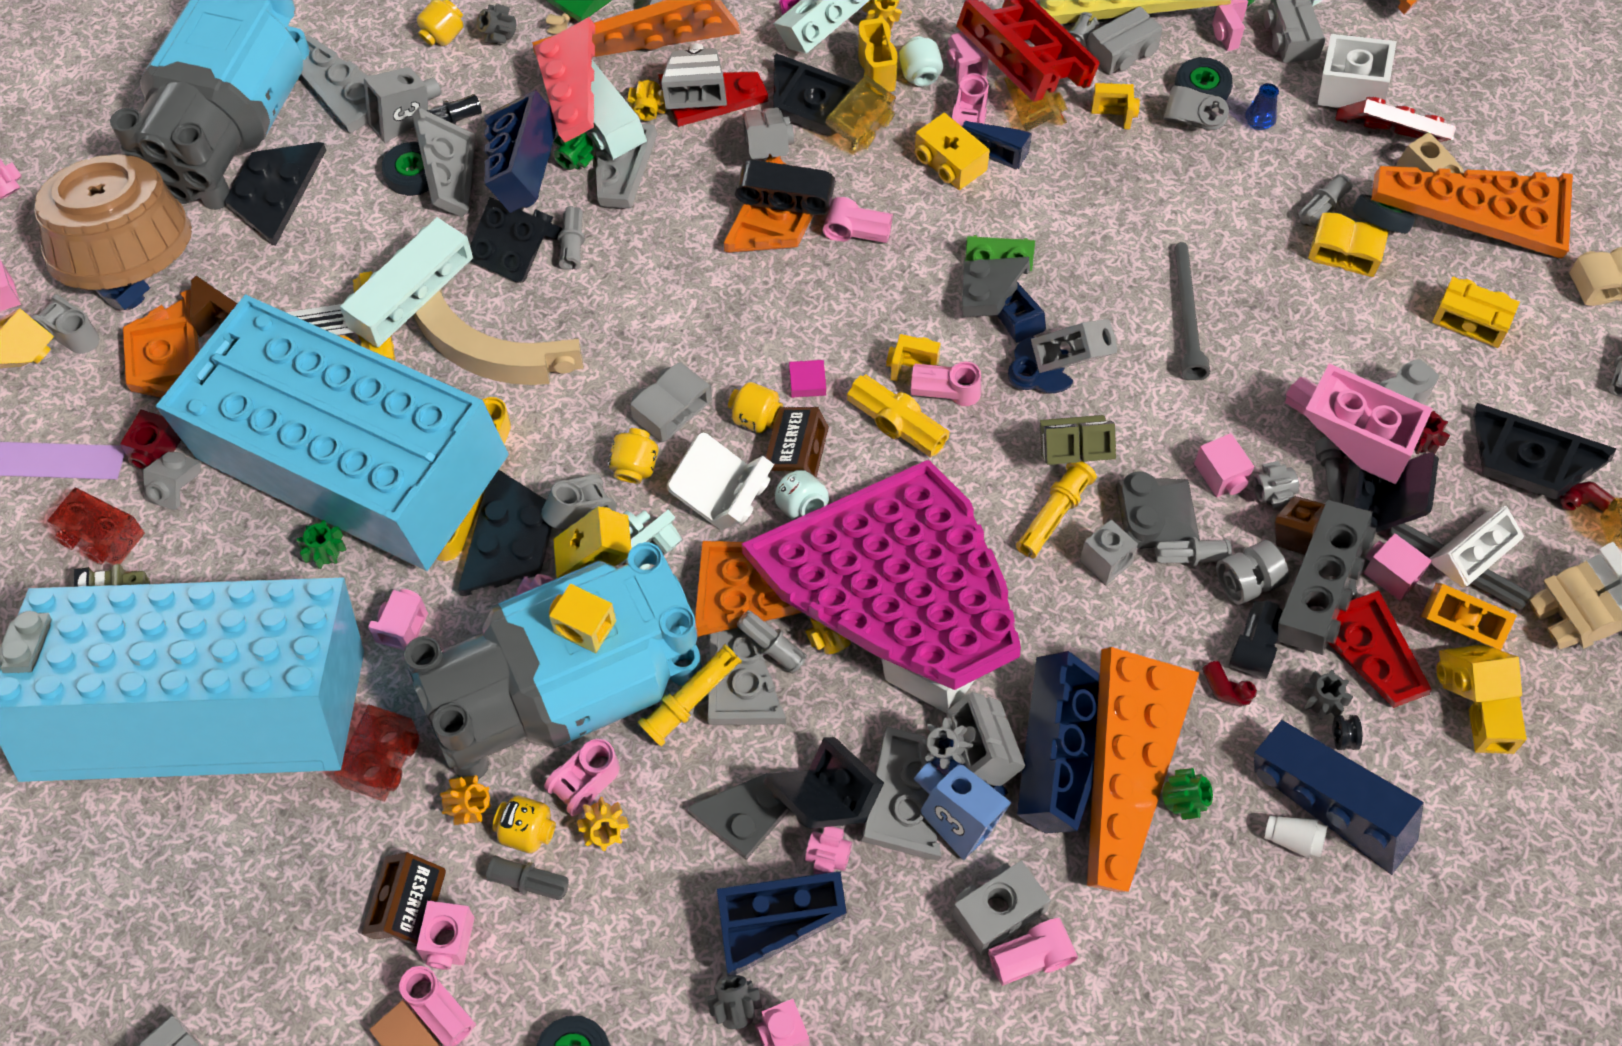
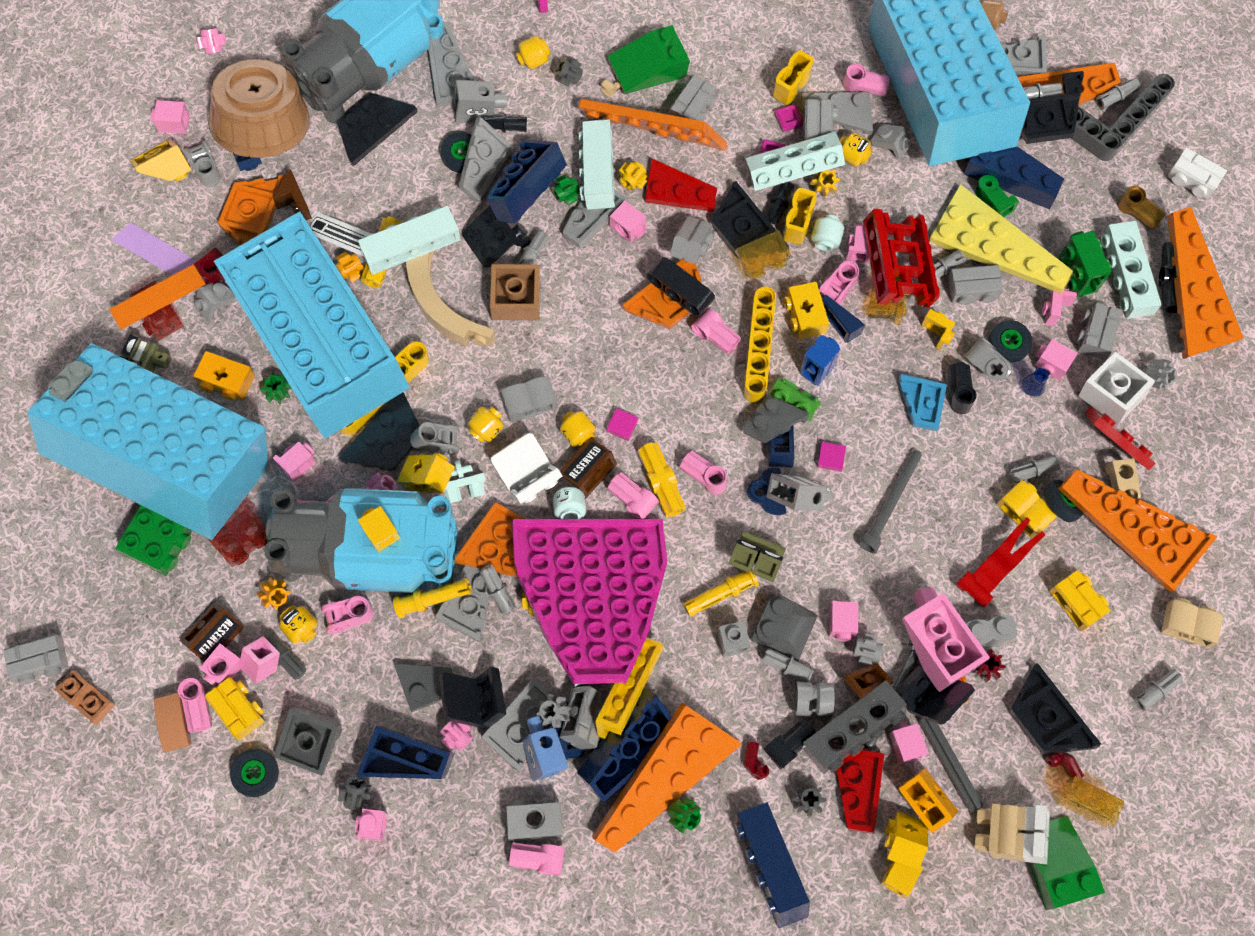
camera: 25 degrees right, 10 degrees up
coral wing [534,17,595,142] -> none
yellow gear [577,797,629,851] -> none
light grey torso [661,43,727,109] -> none
yellow bracket [886,334,941,382] -> none
white cone [1264,815,1328,859] -> none
black bush [1332,715,1363,750] -> none
white slope [1429,506,1524,587] -> none
none -> orange sticker [109,264,206,330]
none -> green brick [115,505,192,576]
none -> light orange brick [193,351,255,401]
none -> yellow brick [204,677,265,741]
none -> bright pink brick [239,636,280,684]
none -> dark grey slope [274,706,342,776]
none -> medium nougat brick [490,264,541,321]
none -> yellow fence [595,638,663,739]
none -> bright pink piece [607,472,659,519]
none -> bright pink brick [610,201,647,243]
none -> yellow beam [743,287,776,403]
none -> black axle [766,181,795,224]
none -> blue brick [799,335,841,386]
none -> dark pink tile [817,442,846,472]
none -> dark azure wing [899,374,947,432]
none -> black piece [948,362,977,414]
none -> red flag [955,517,1046,608]
none -> bright pink brick [1035,339,1078,381]
none -> light grey gear [1145,359,1177,389]

